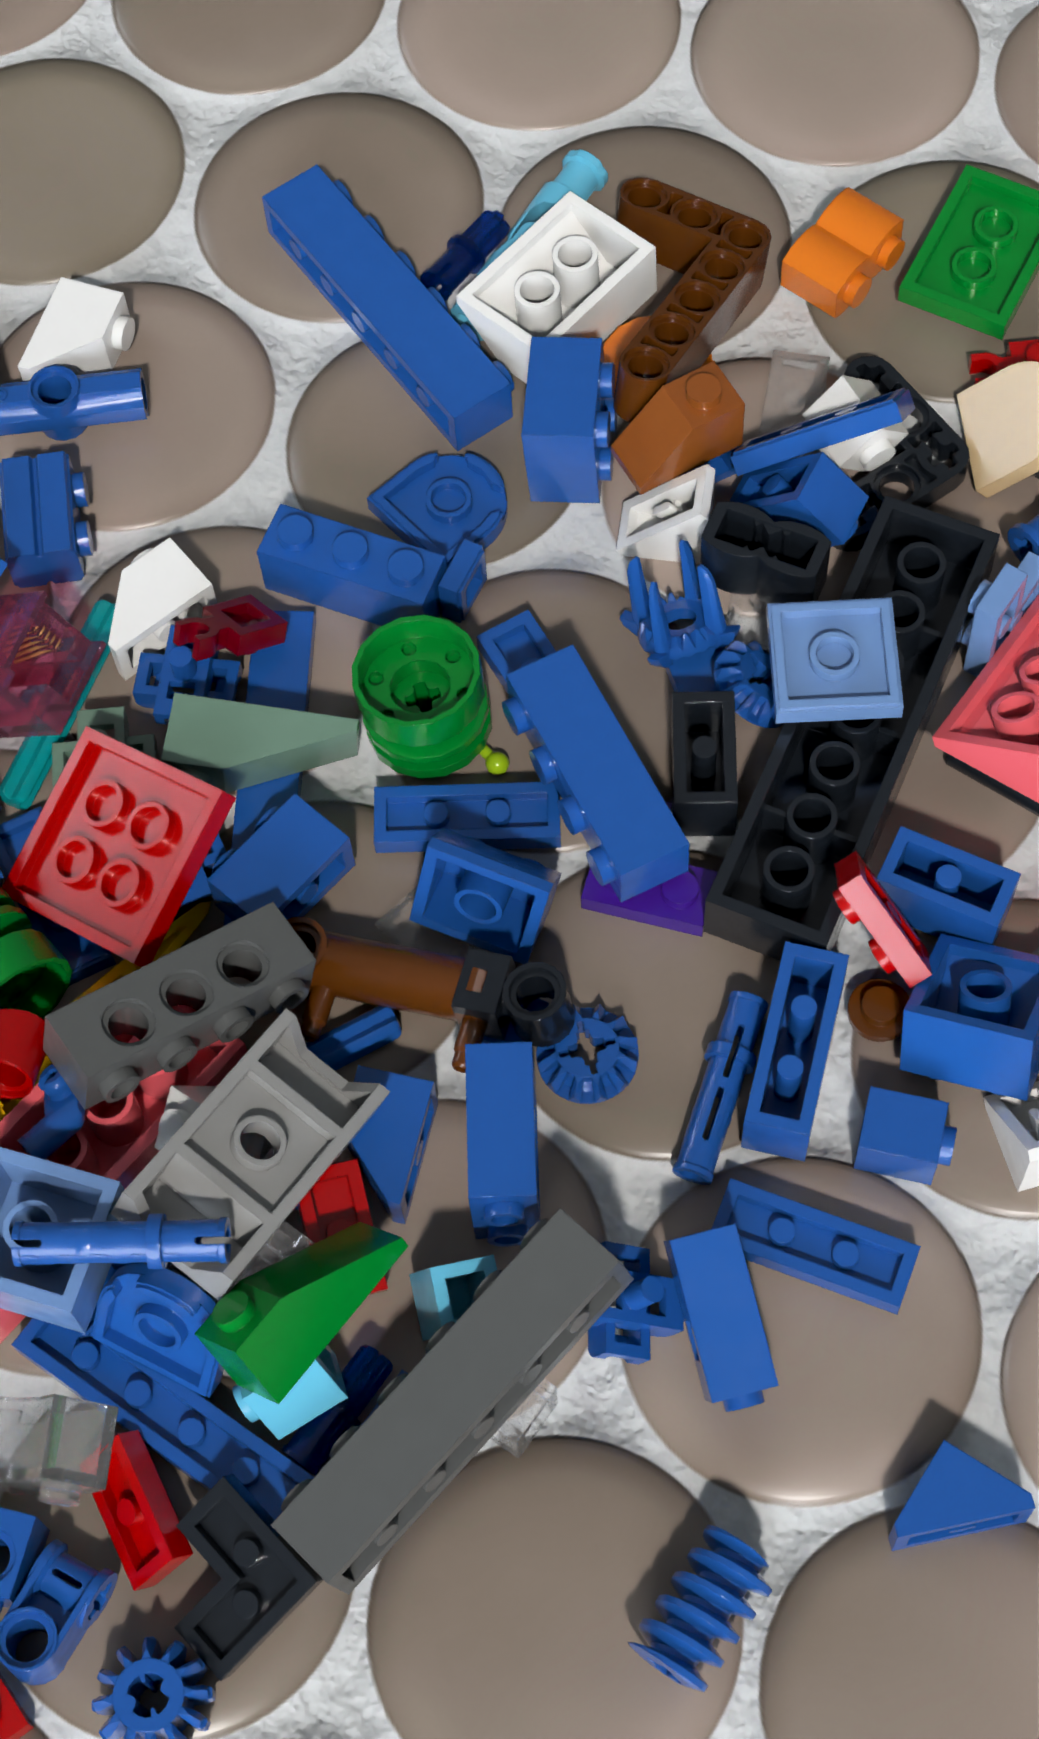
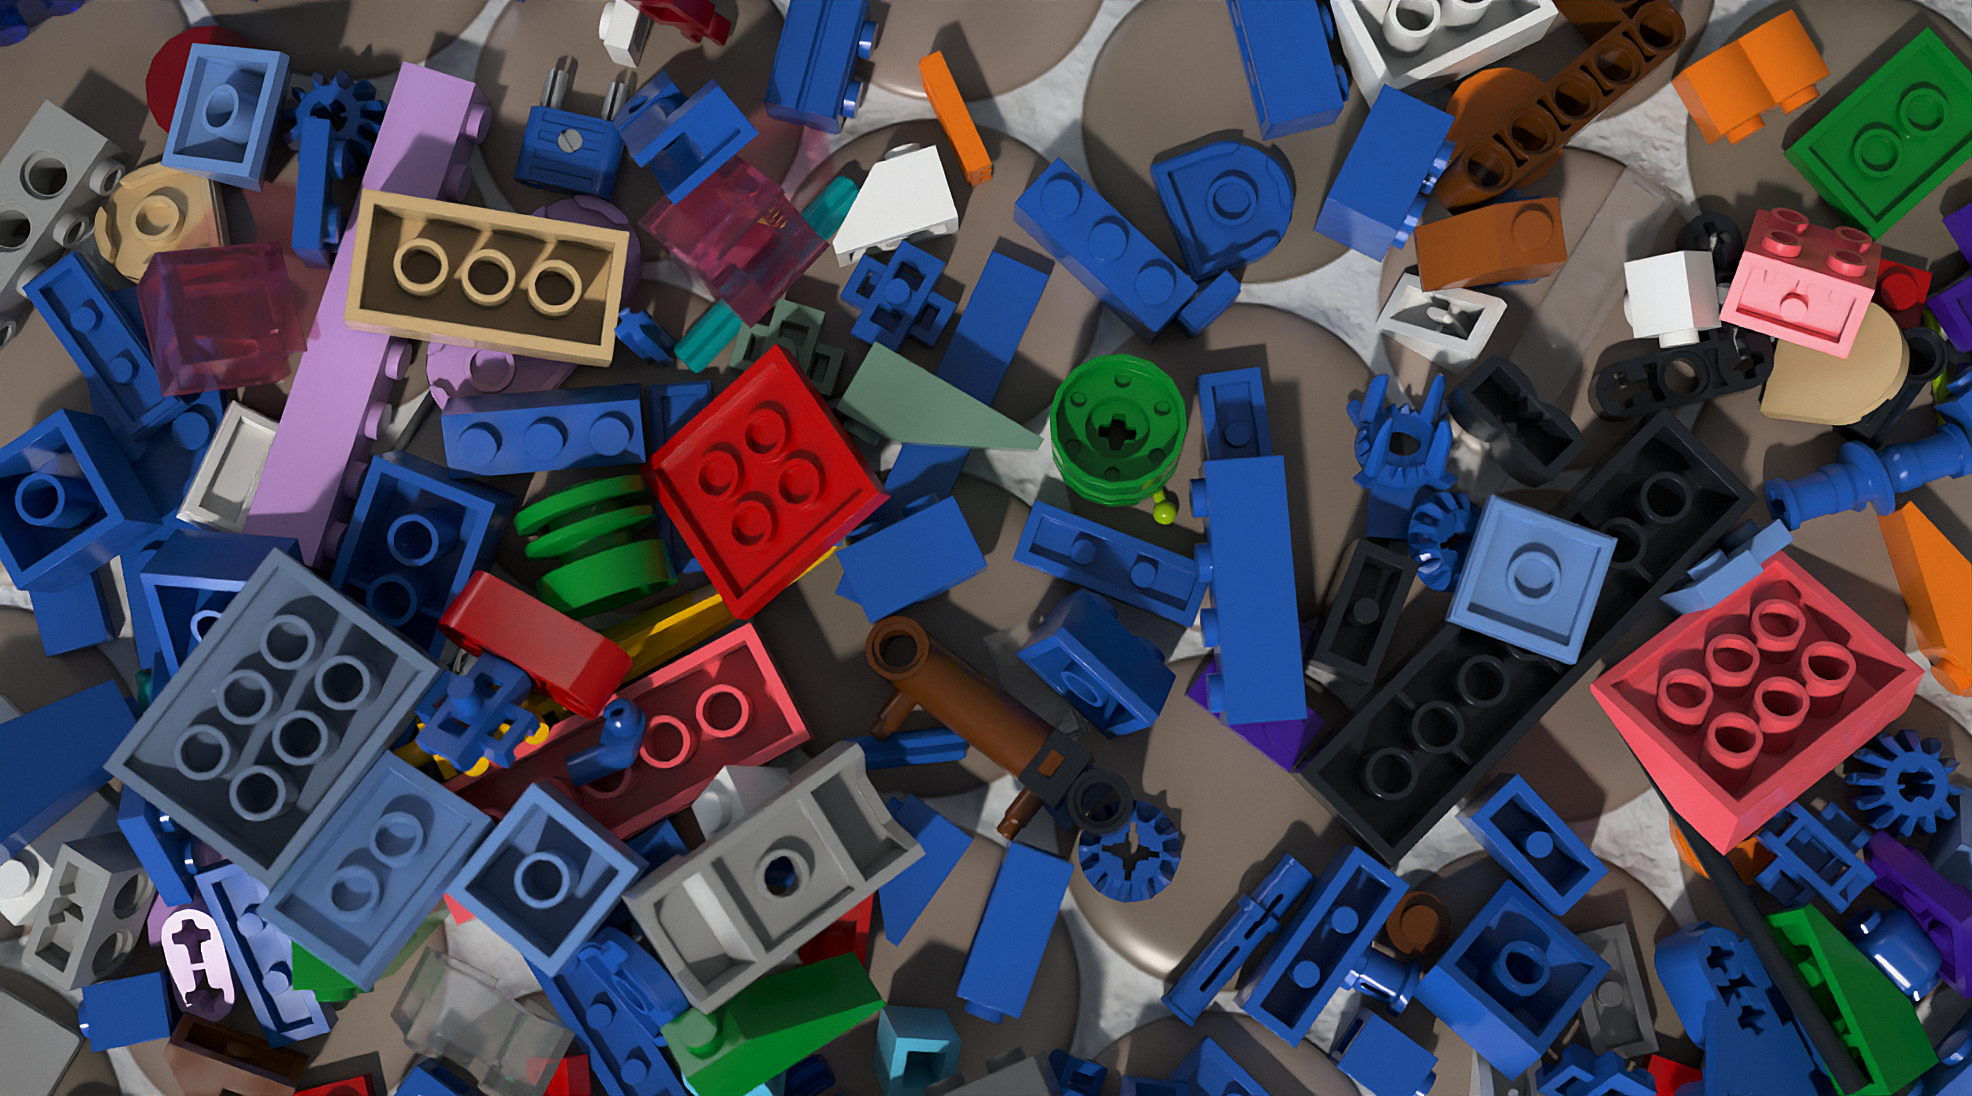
camera: 15 degrees right, 20 degrees up
blue pin [11,1213,231,1270] -> none
dark grey brick [43,902,316,1110] -> none
dark red plate [173,594,288,661] -> none
blue tile [730,388,916,476] -> none
blue slope [730,452,869,547] -> none
plate [832,851,932,988] -> none
none -> orange tile [918,50,992,188]
none -> blue bush [1339,941,1422,1017]
none -> coral bracket [1719,208,1882,359]

